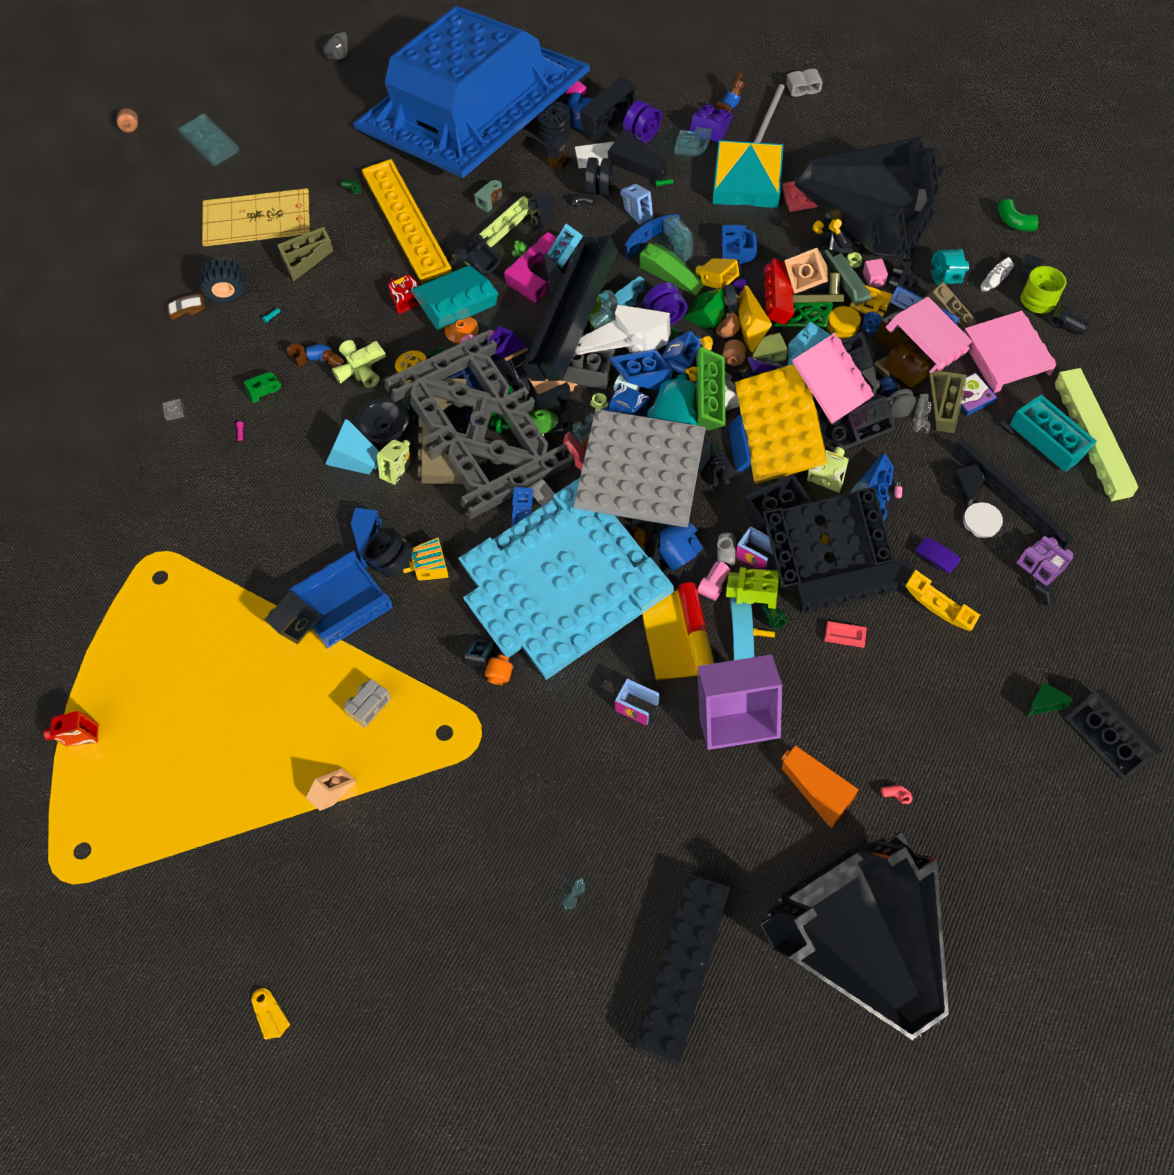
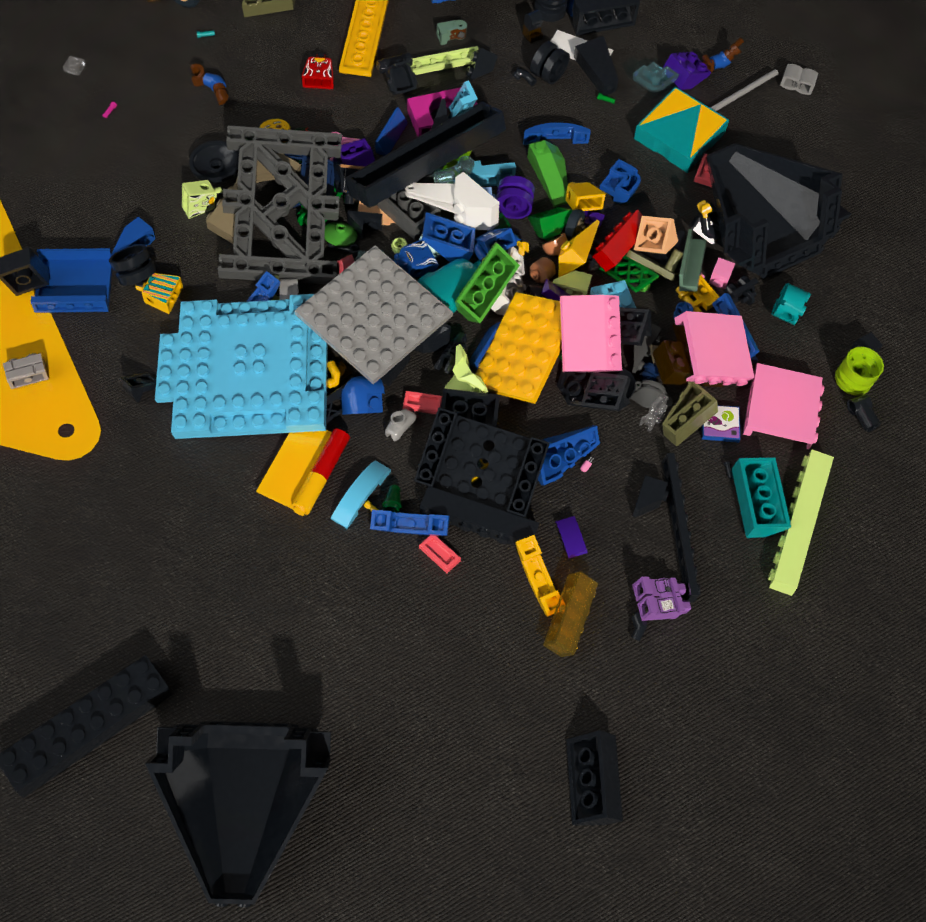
camera: 25 degrees right, 0 degrees up
green leg [244,372,281,403] -> none
medium azure slope [326,419,379,475] -> none
yellowish green brick [332,340,386,388] -> none
teal slope [411,265,498,331] -> none
orange dish [445,317,479,344] -> none
orange head [485,655,513,686] -> none
bright green plant [512,240,529,257] -> none
clear light blue piece [563,878,585,910] -> none
light blue piece [615,679,659,725] -> none
light blue torso [620,184,653,225] -> none
dark purple wheel [623,100,662,143] -> none
clear light blue brick [664,216,693,263] -> none
bright pink piece [697,562,730,601] -> none
medium lavender container [697,654,782,750] -> none
lime hips [726,567,779,609] -> none
piece [736,526,773,570] -> none
orange slope [781,746,859,828] -> none
yellowish green torso [807,447,848,493] -> none
yellow head [827,306,861,340] -> none
yellowish green plate [845,252,862,268] -> none
coral arm [881,785,912,804] -> none
dark tan slope [924,282,976,332] -> none
white tile [963,502,1003,538] -> none
white hinge [980,257,1014,292] -> none
green cylinder [997,199,1038,232] -> none
dark green slope [1026,683,1072,716] -> none
none -> yellow arm [327,361,341,389]
none -> blue slope [370,510,450,536]
none -> blue slope [375,107,407,156]
none -> coral tile [403,391,443,414]
none -> yellowish green piece [445,344,488,394]
none -> clear yellow brick [543,572,598,657]

